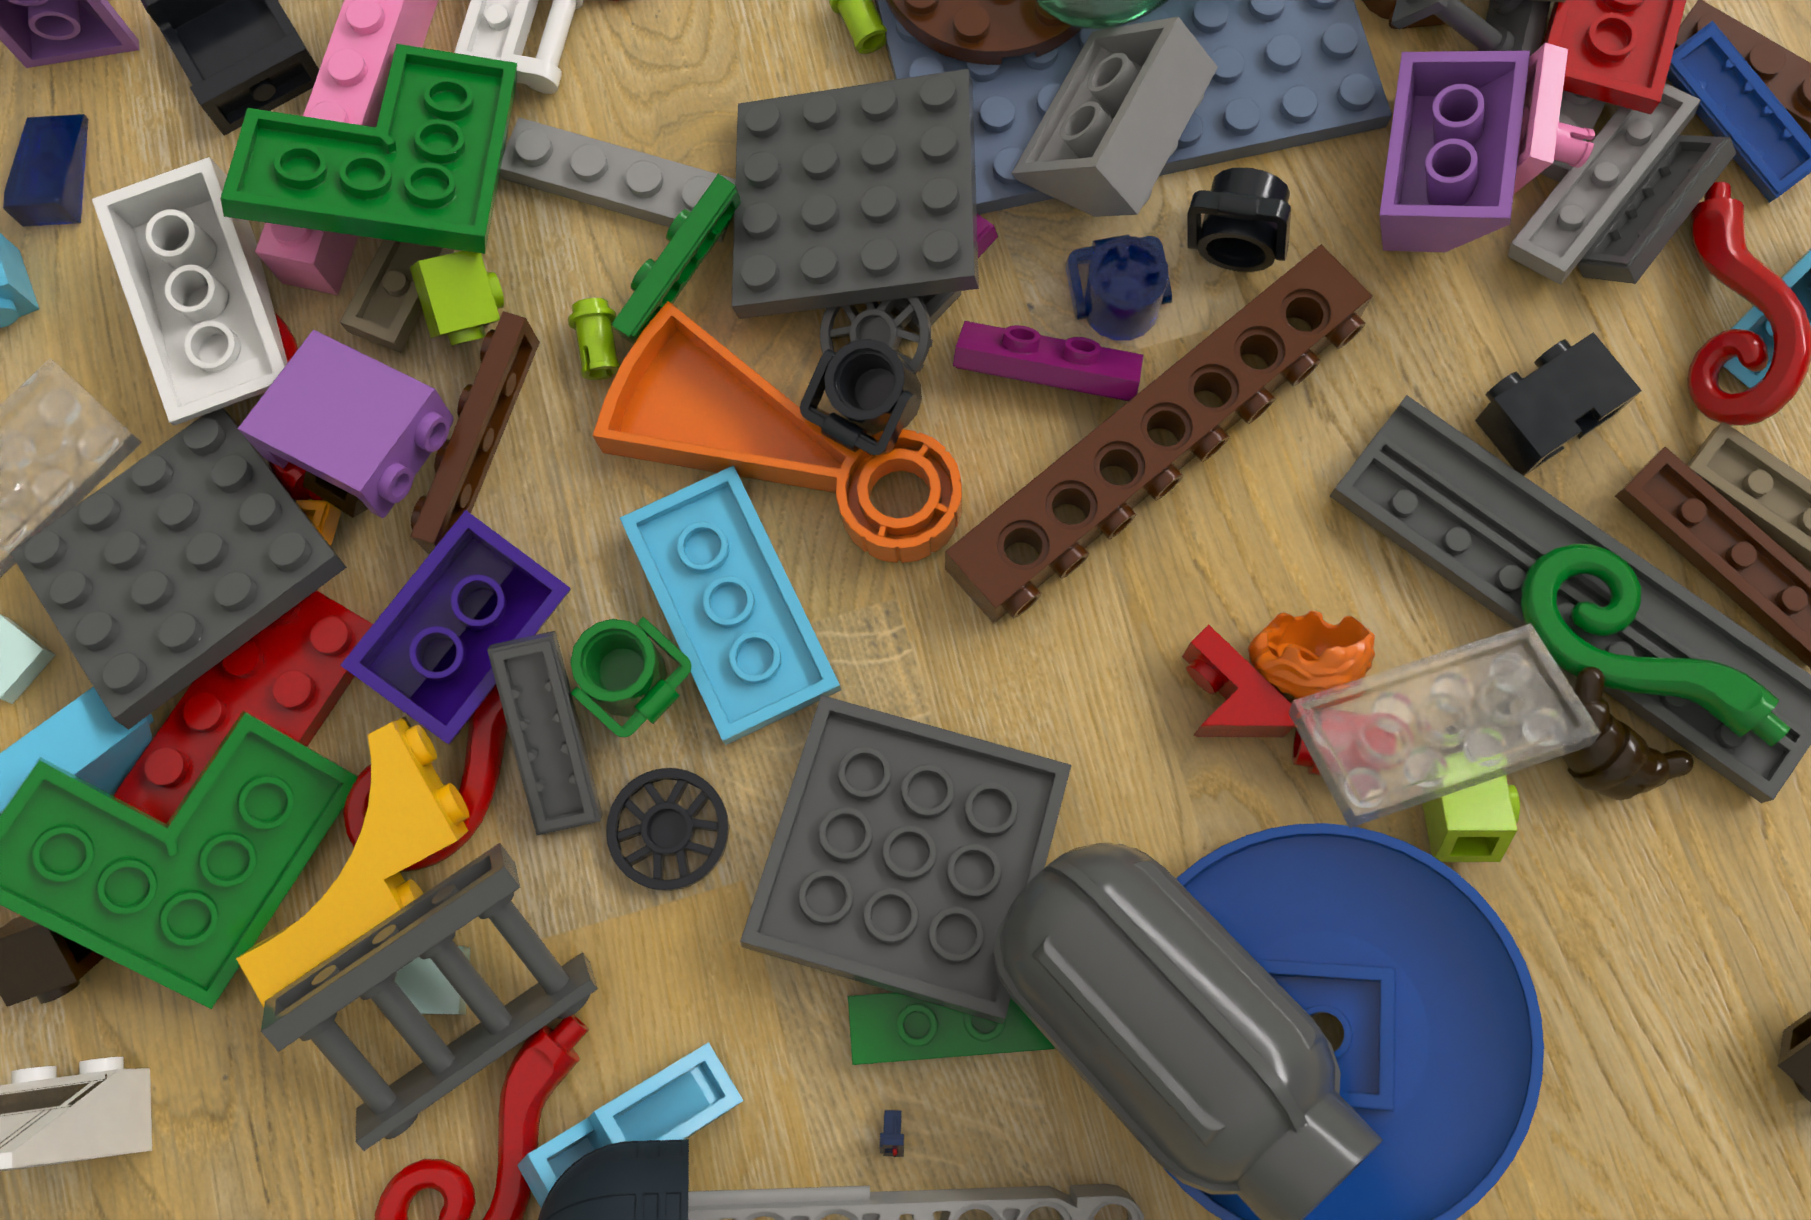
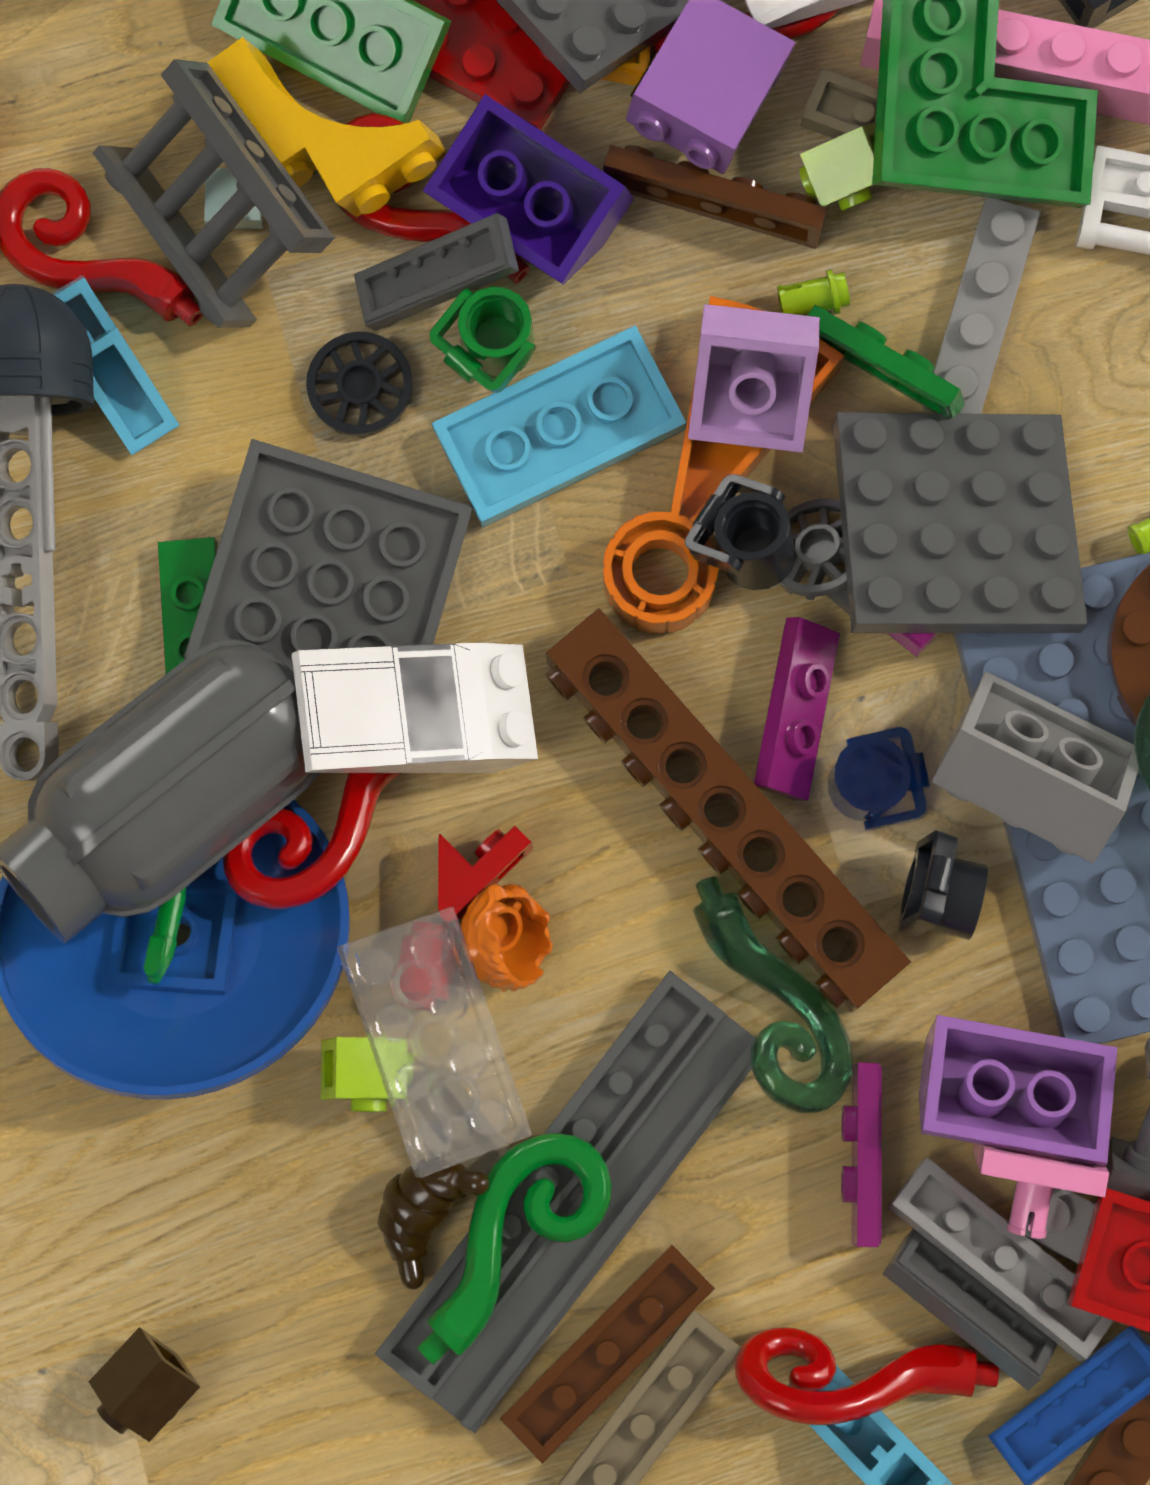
camera: 90 degrees right, 5 degrees up
dark blue piece [879,1110,904,1157] -> none
black brick [1475,332,1642,476] -> none
none -> green piece [143,887,186,985]
none -> red plant [223,773,402,910]
none -> white slope [291,643,538,773]
none -> lavender slope [688,304,820,453]
none -> clear green plant [693,876,852,1114]
none -> magenta plate [841,1062,882,1247]

